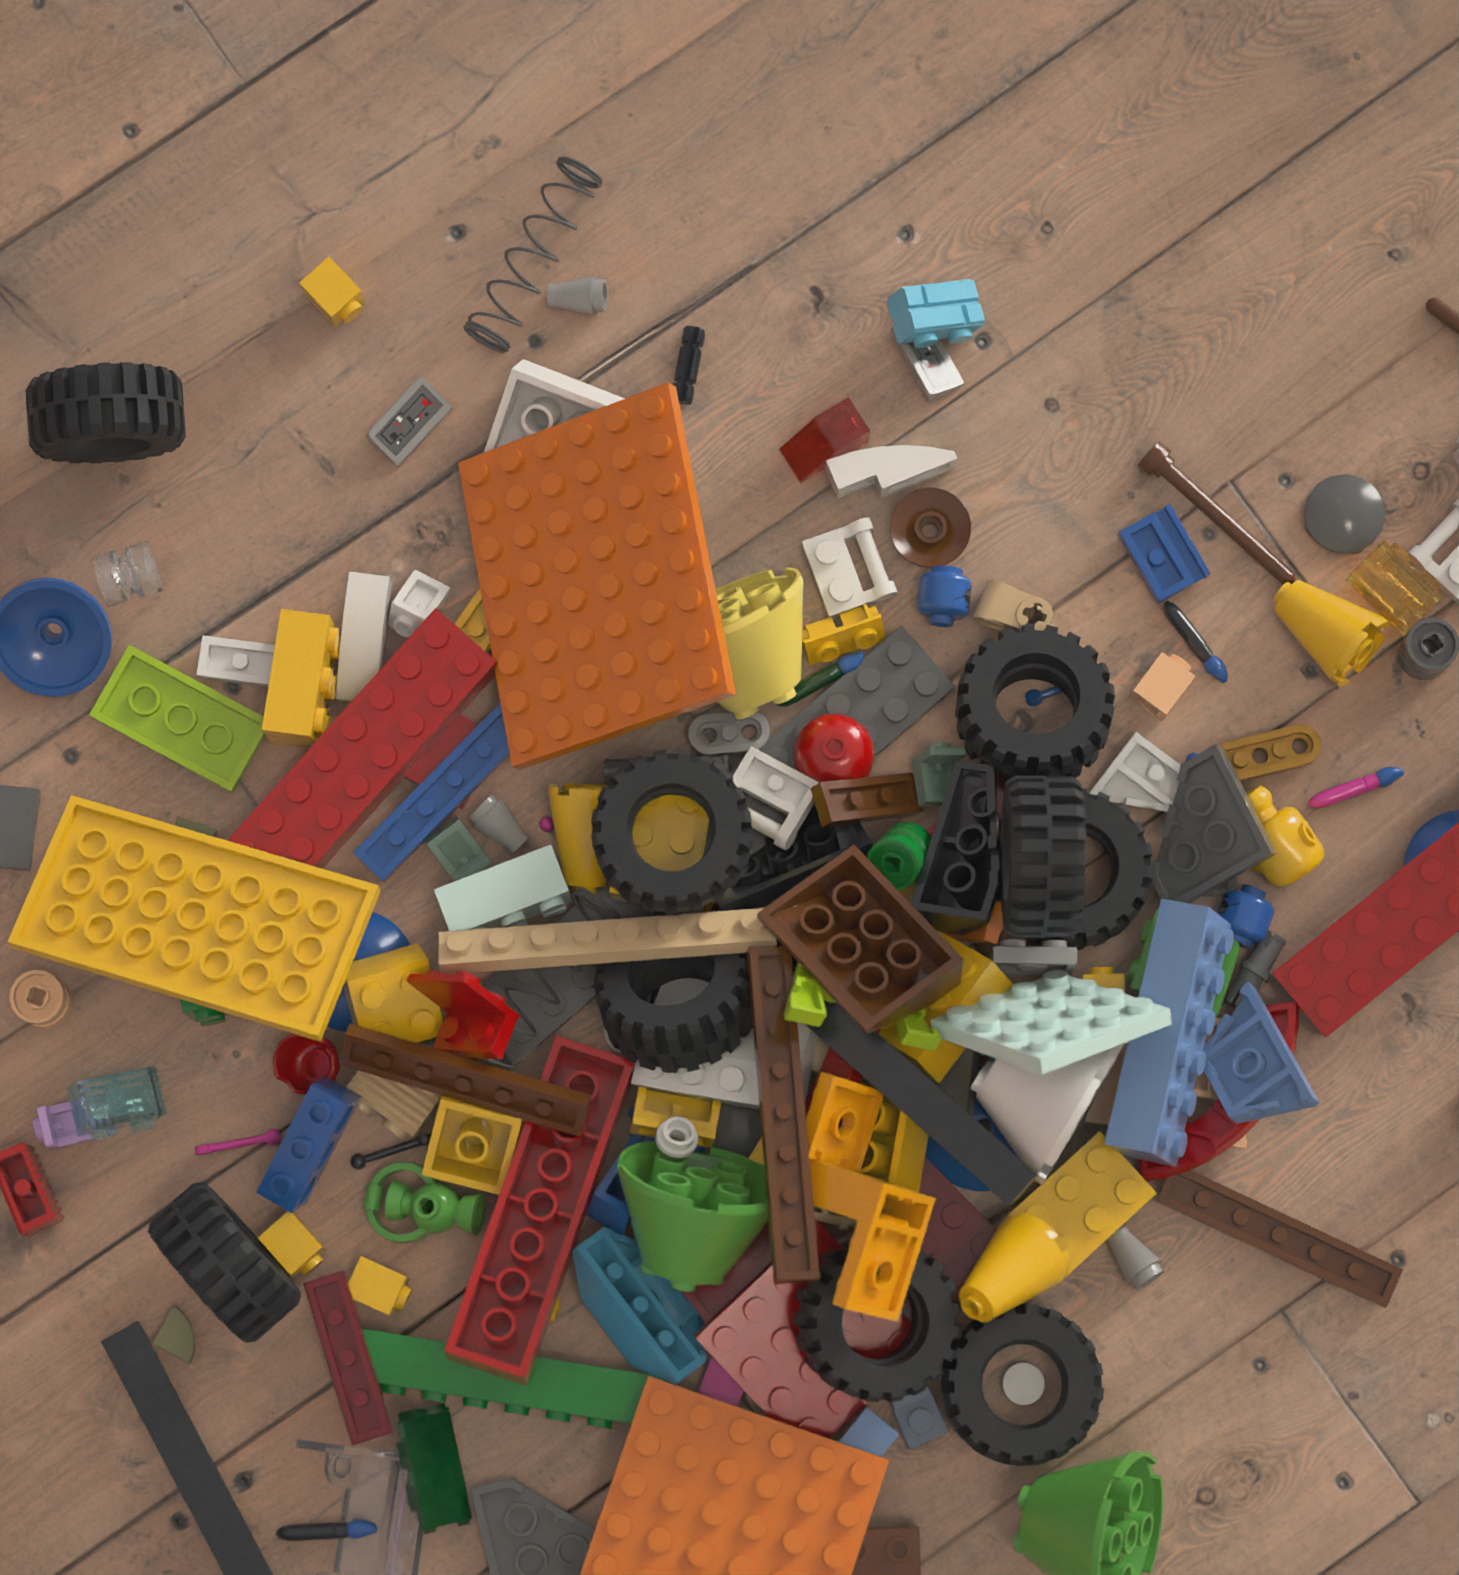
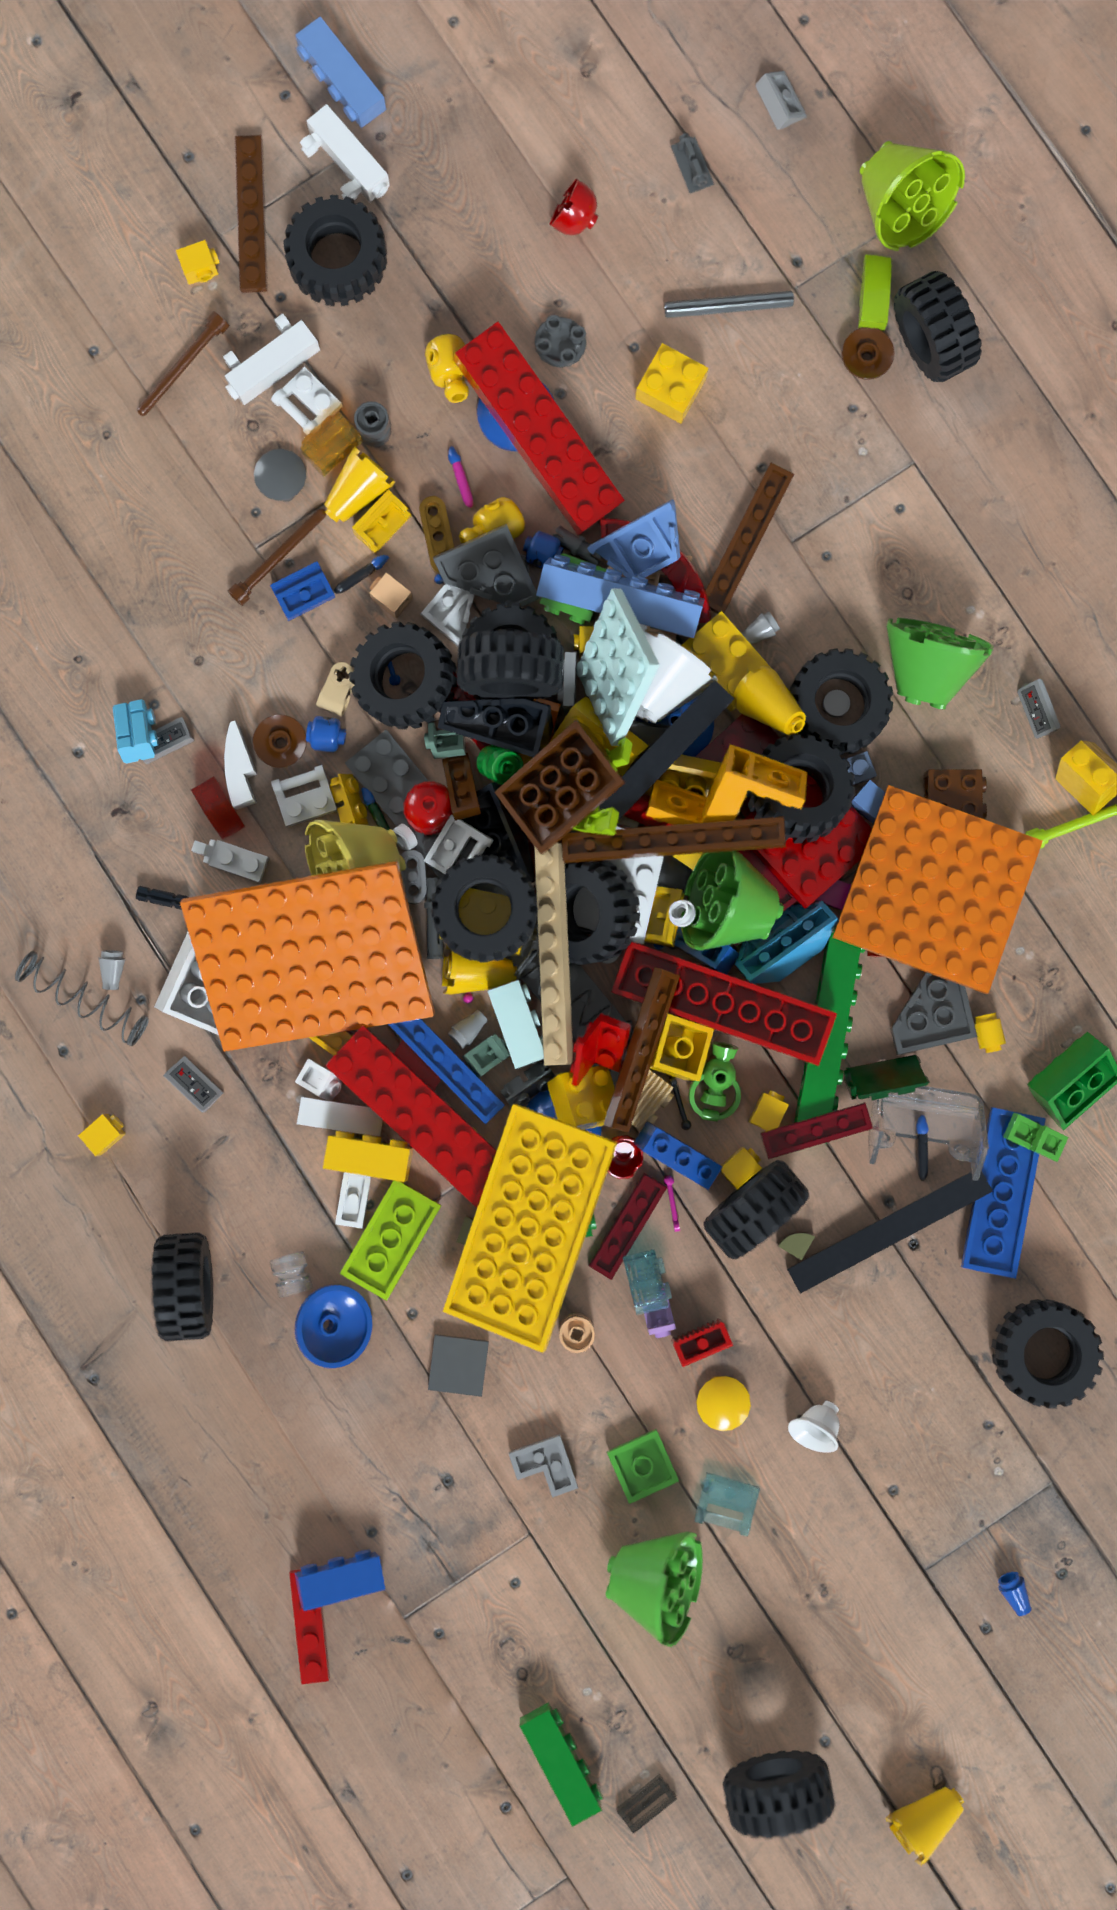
camera: 95 degrees left, 5 degrees up
none -> white hinge [191,839,269,883]
none -> yellow hinge [352,489,412,554]
none -> white tile [393,824,417,851]
none -> dark grey hinge [500,1061,556,1108]
none -> dark red tile [588,1173,667,1280]

